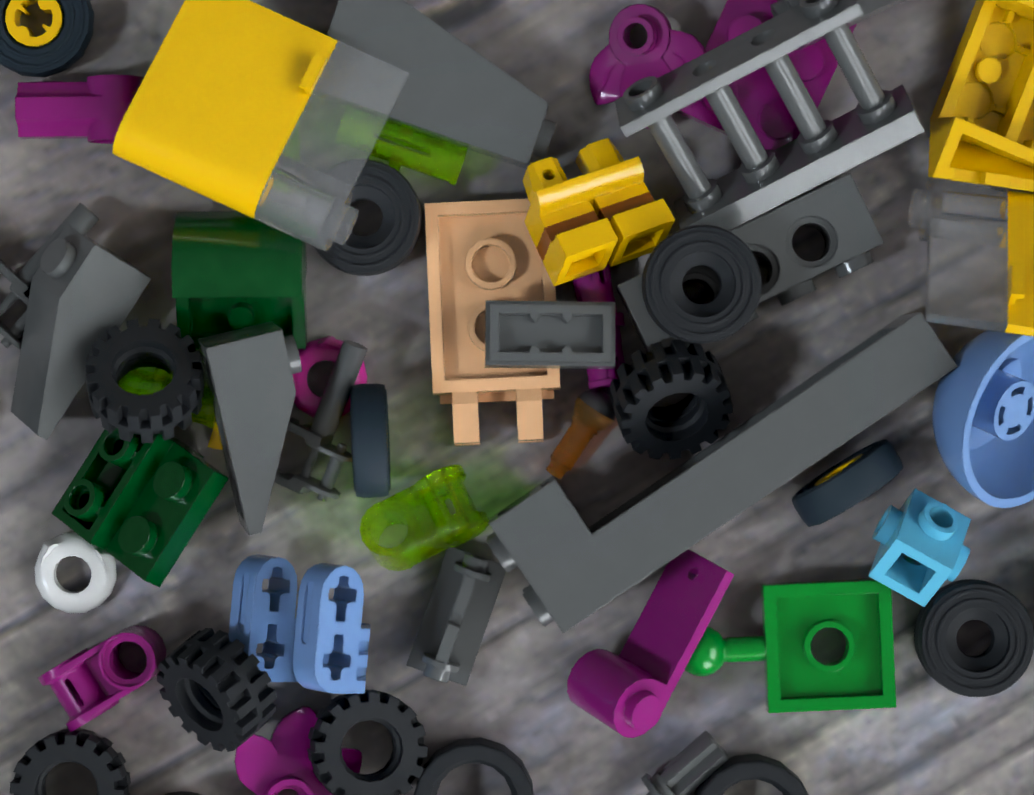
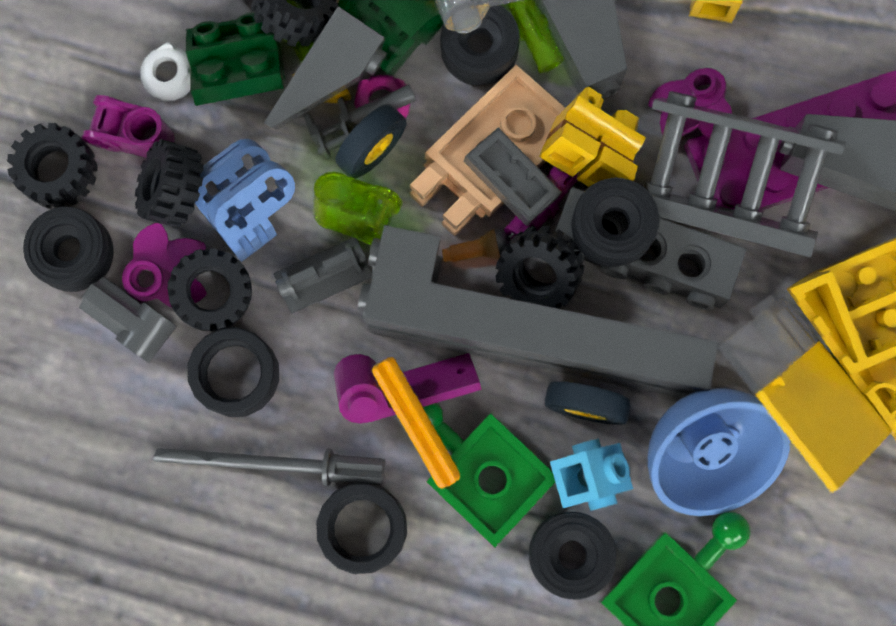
camera: 50 degrees right, 10 degrees down
none -> light orange axle [372,357,460,488]

